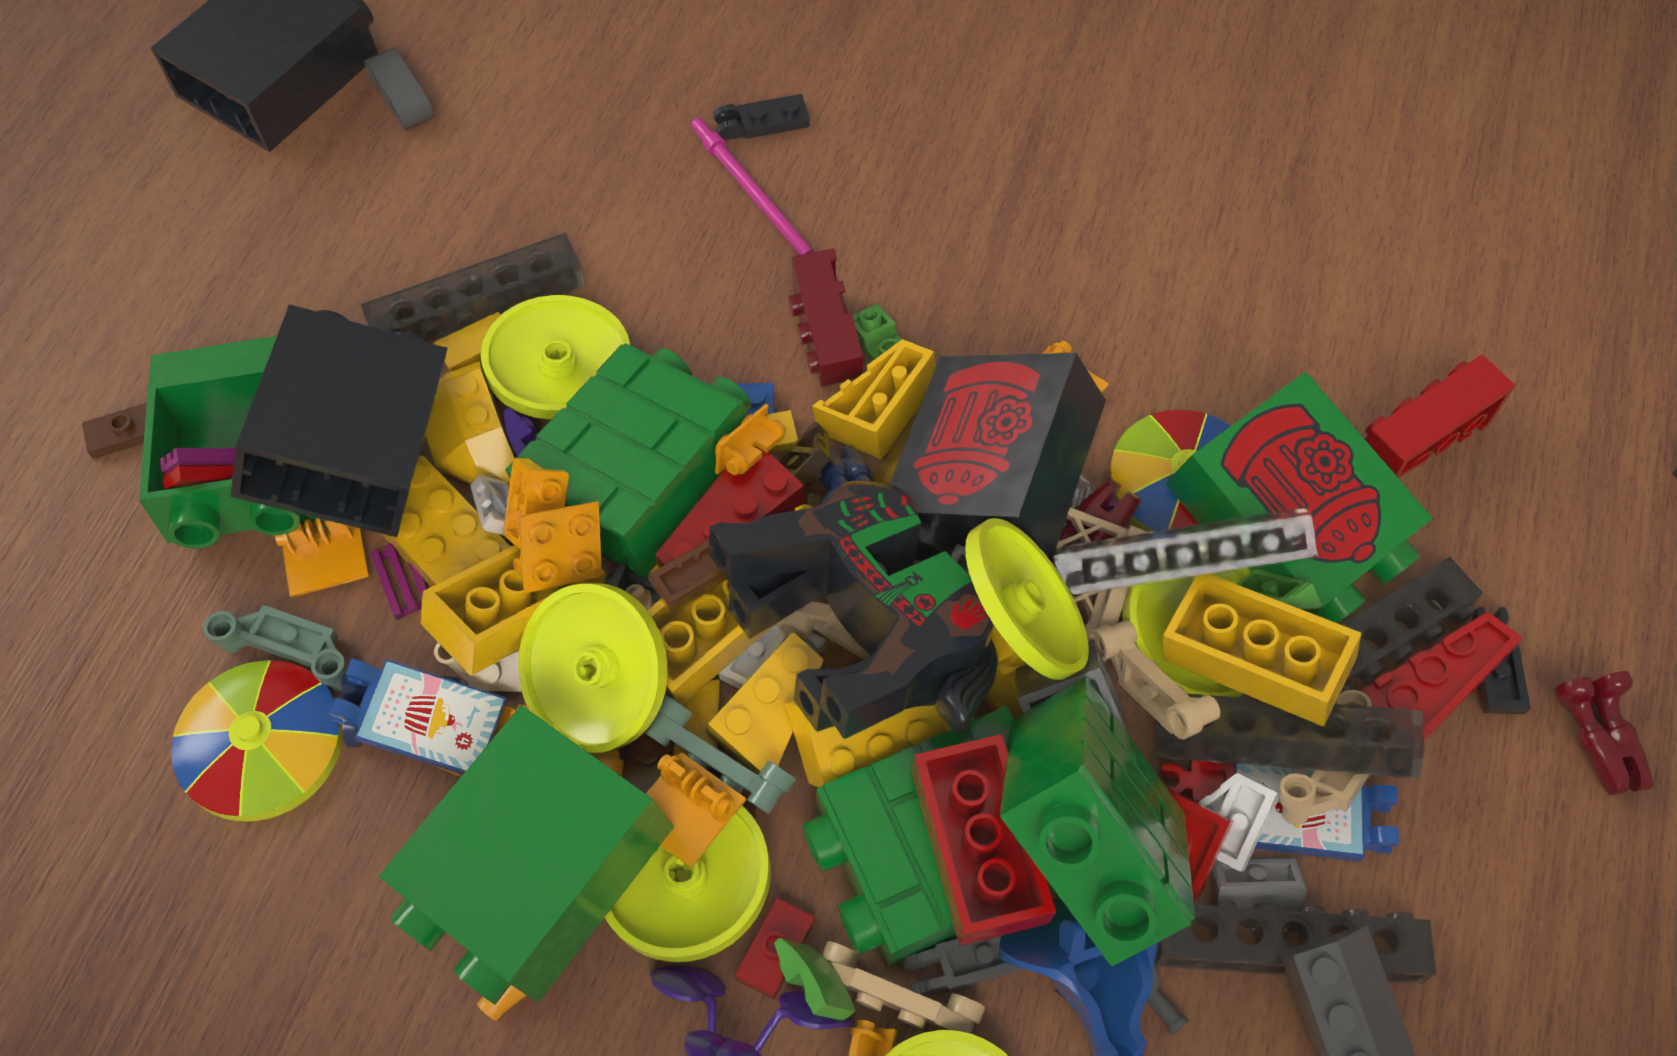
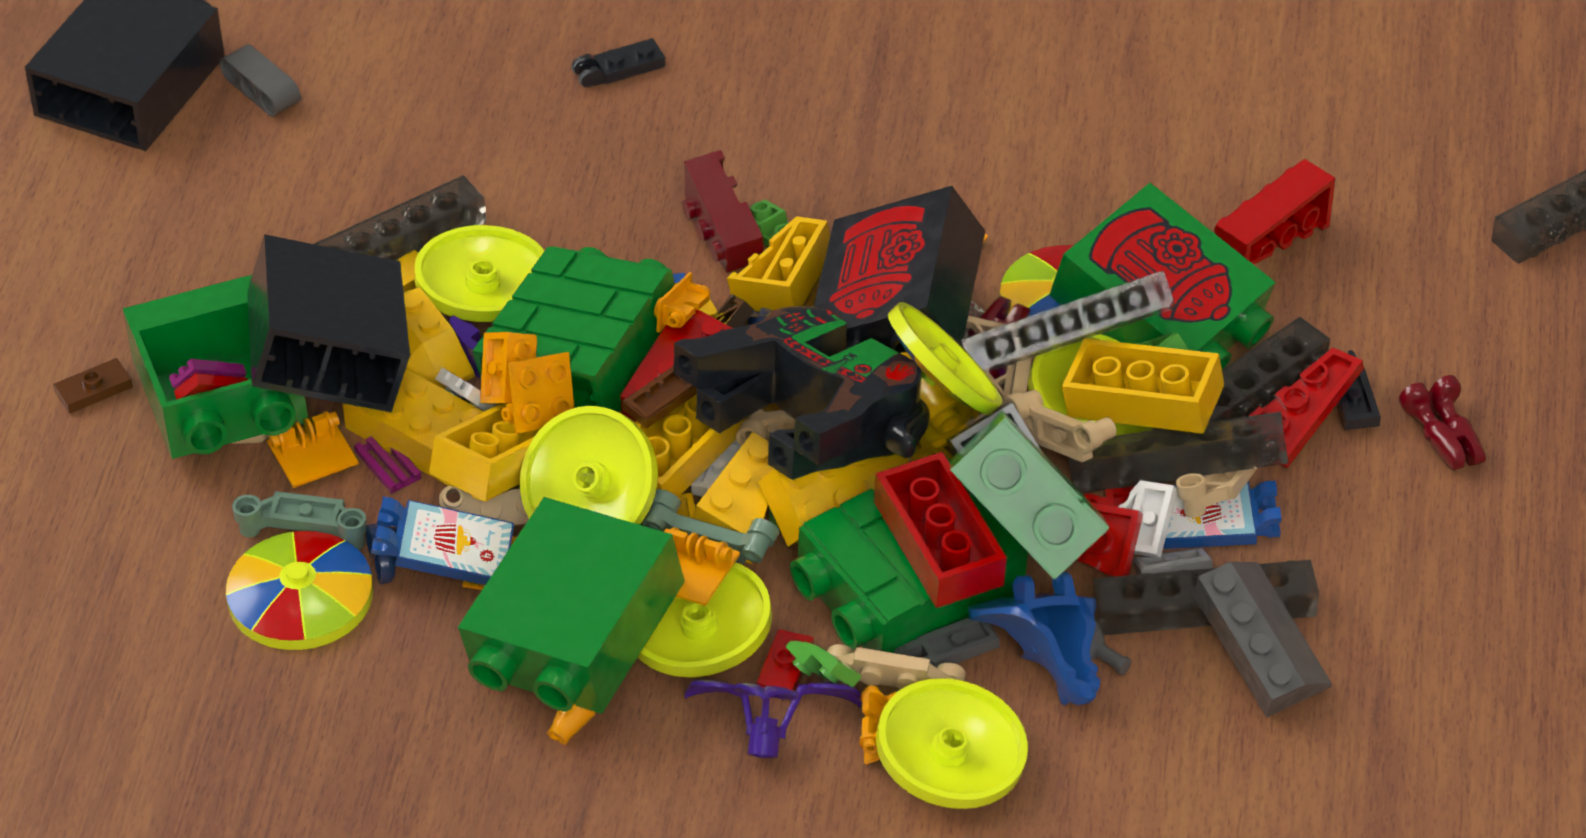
camera: 10 degrees left, 15 degrees down
dark pink bar [691,117,814,255] -> none

